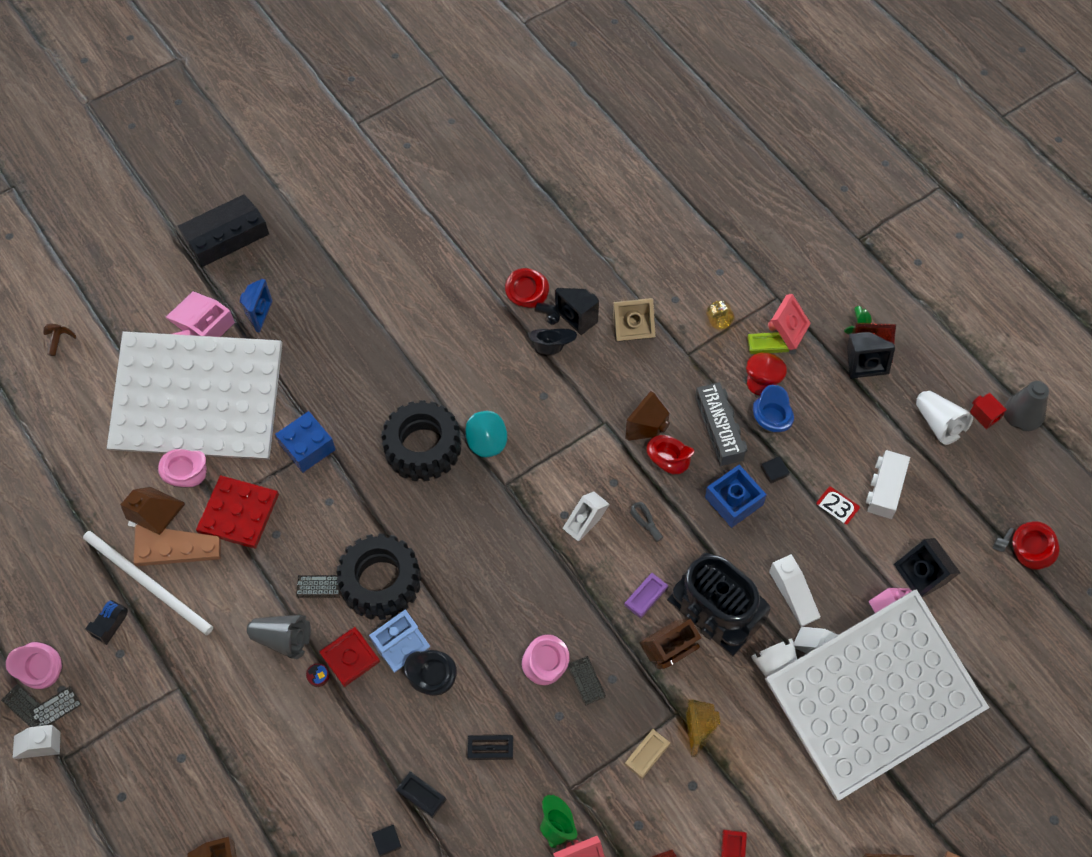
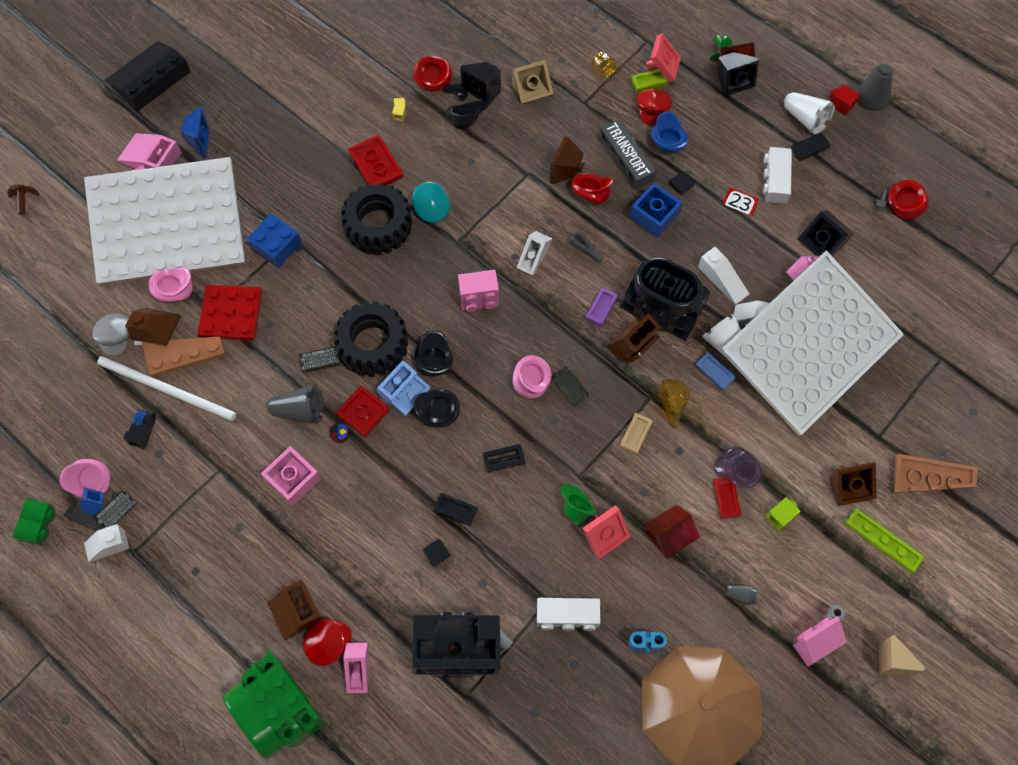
camera: 15 degrees left, 5 degrees up
none -> blue brick [80,488,104,515]
none -> light grey piece [93,313,130,356]
none -> bright pink brick [261,446,321,507]
none -> red plate [348,135,404,186]
none -> light yellow piece [392,98,406,122]
none -> black piece [414,331,453,376]
none -> bright pink brick [458,270,499,312]
none -> medium blue tile [695,352,736,392]
none -> clear purple piece [714,446,762,488]
none -> black tile [790,132,831,162]

